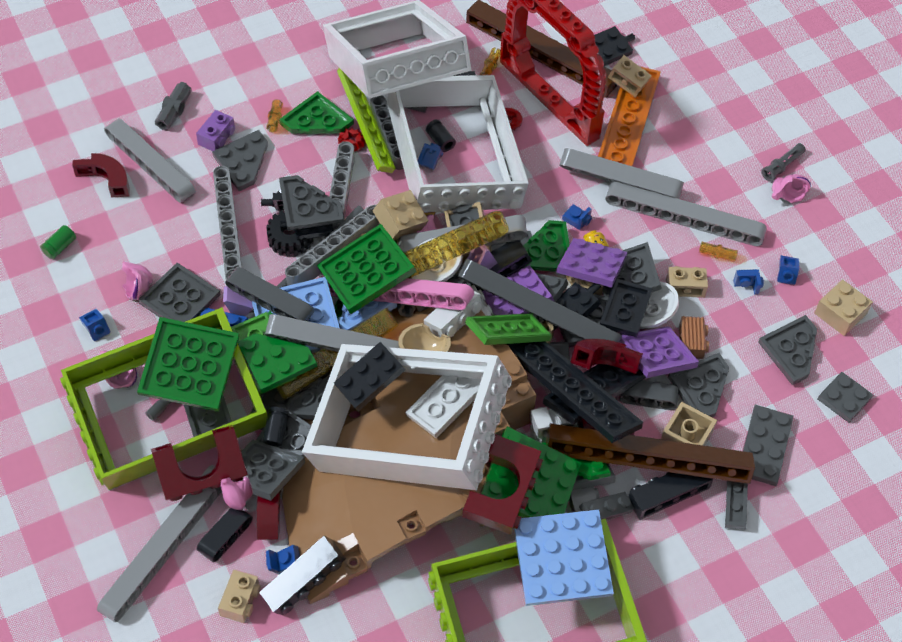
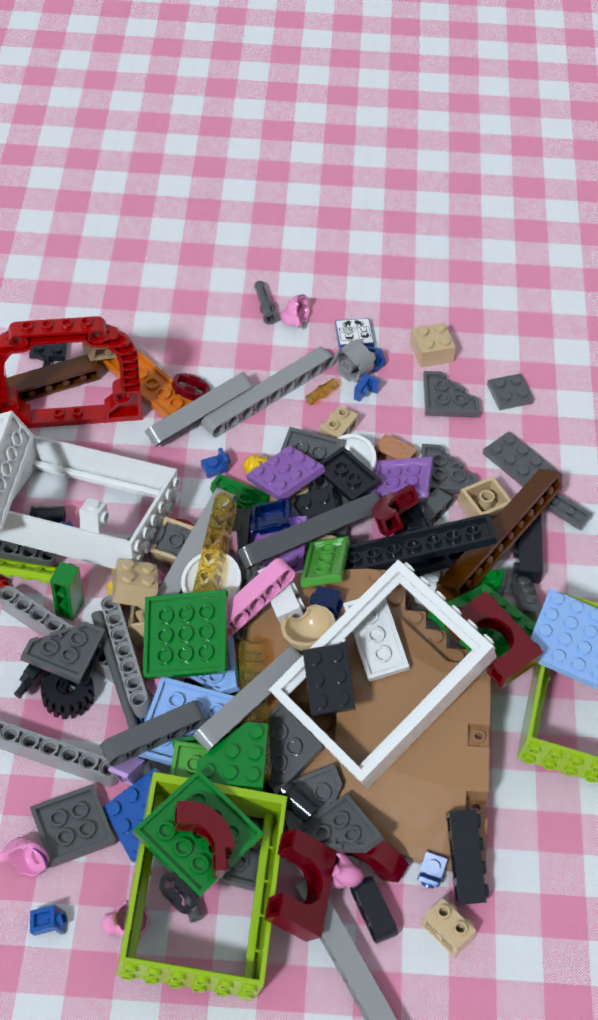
camera: 60 degrees left, 5 degrees down
none -> green brick [50,561,84,621]
none -> white brick [79,498,109,534]
none -> black beam [159,872,198,914]
none -> dark red piece [171,373,211,401]
none -> dark red arch [174,801,235,878]
none -> clear blue container [250,497,292,537]
none -> clear blue brick [310,586,344,619]
none -> light grey brick [333,339,376,382]
none -> tile [335,318,374,350]

